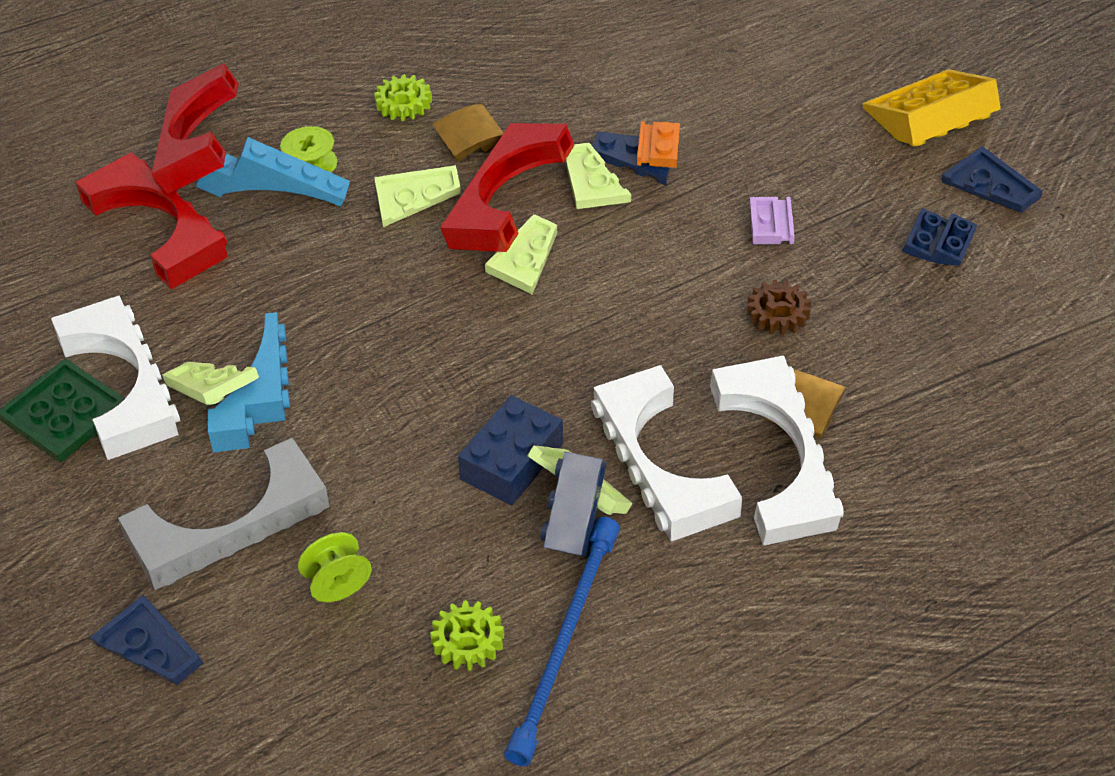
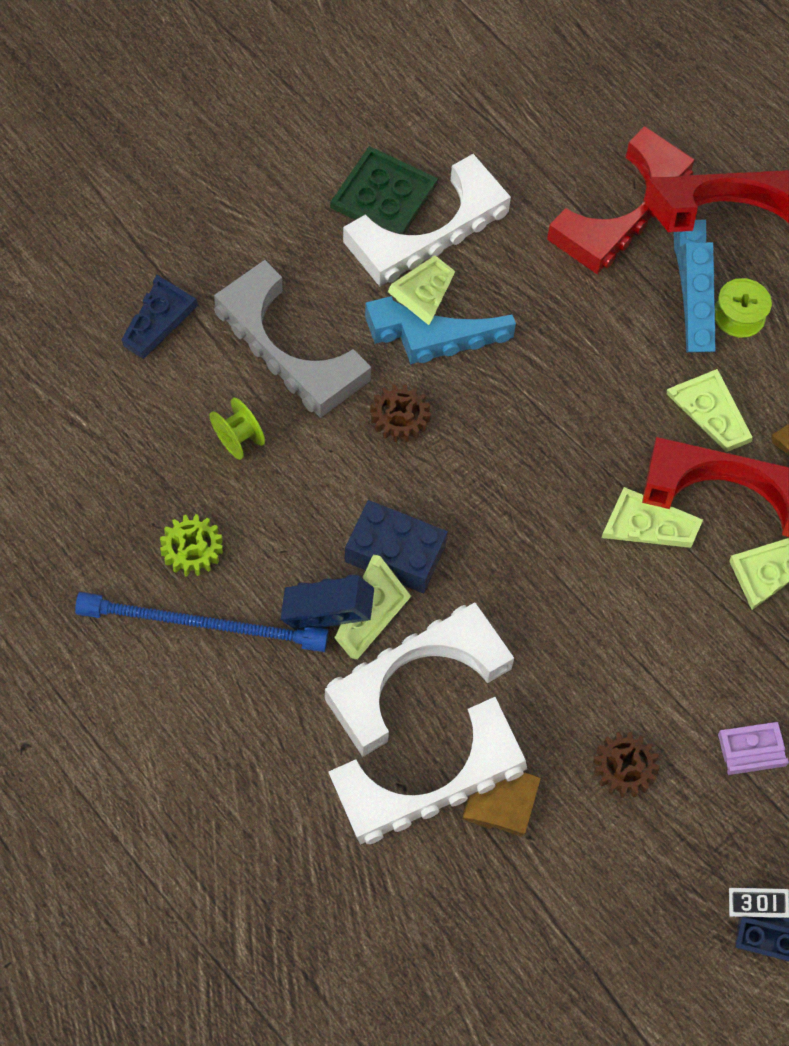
camera: 75 degrees right, 15 degrees up
none -> reddish brown gear [370,384,431,443]
none -> sticker [729,888,789,918]

